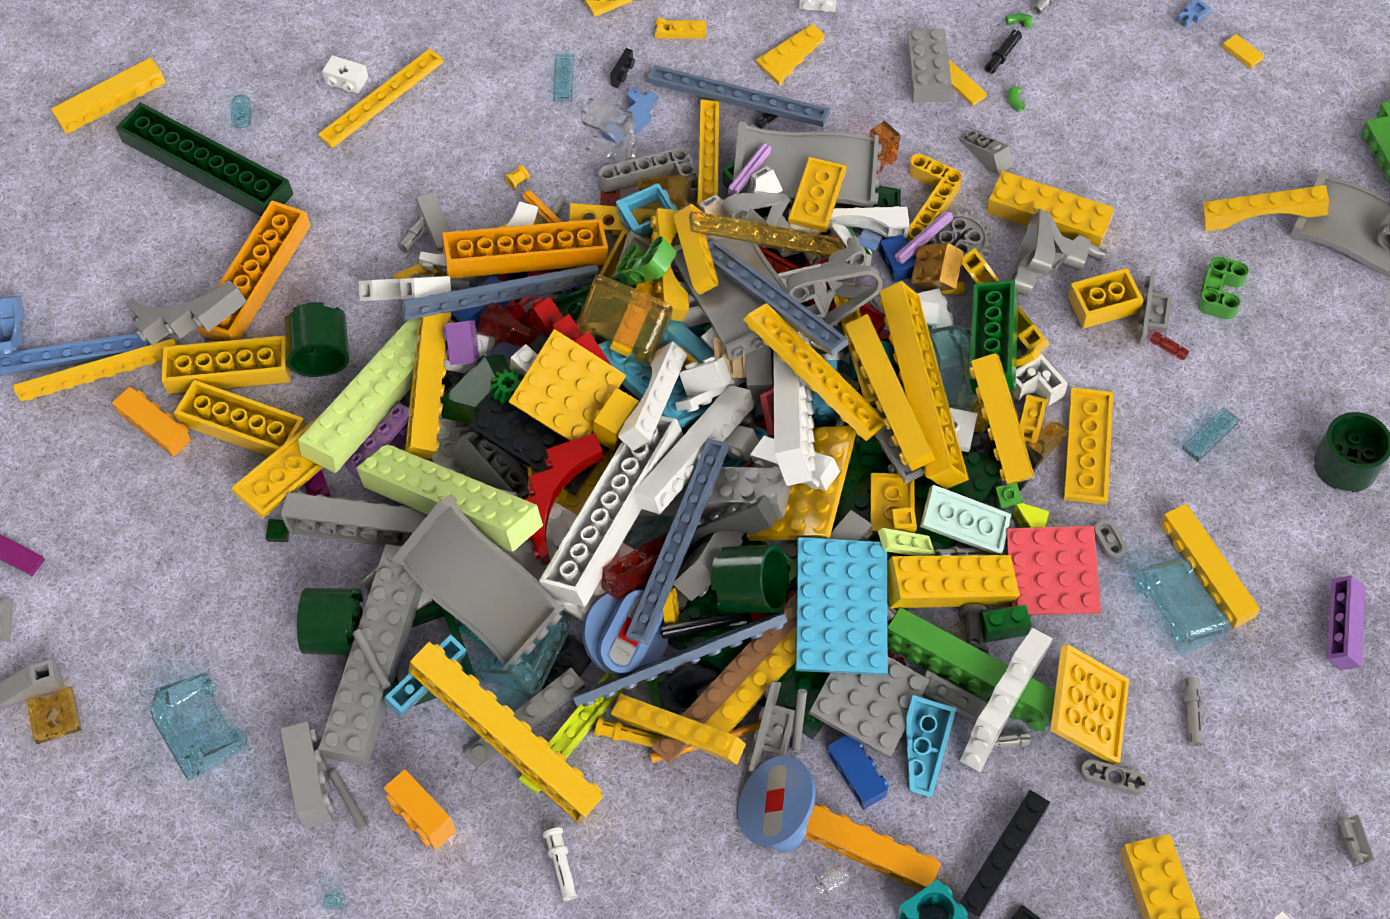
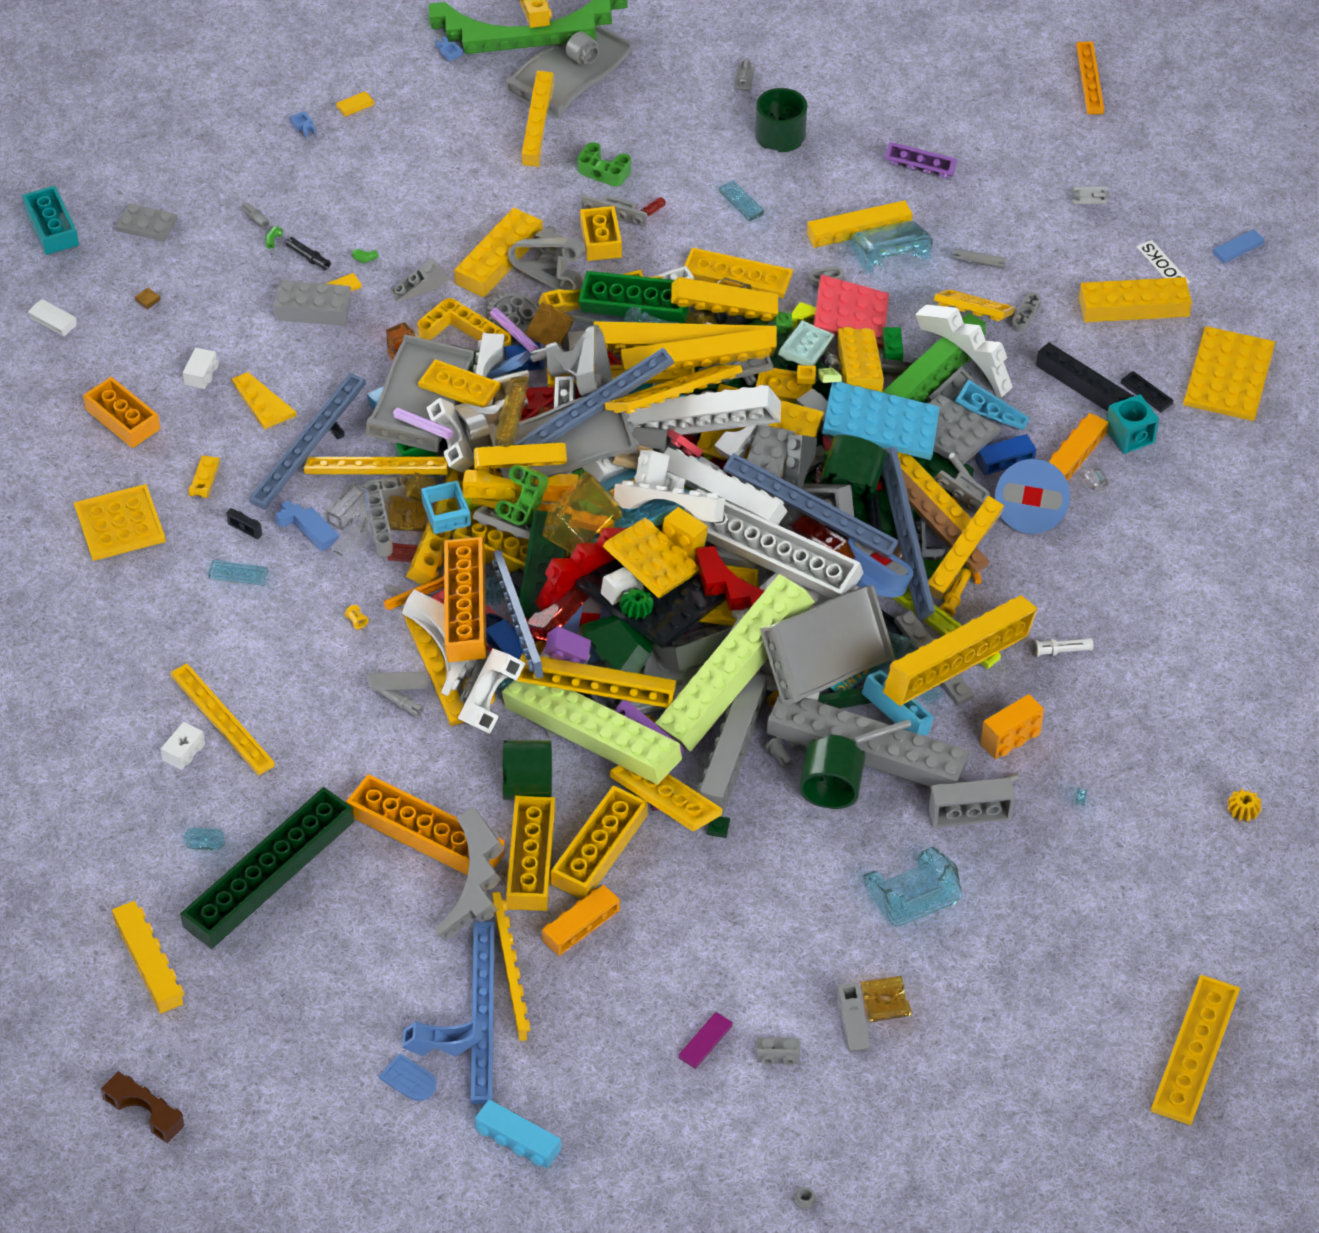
camera: 85 degrees left, 10 degrees down
none -> medium blue plate [435,36,463,61]

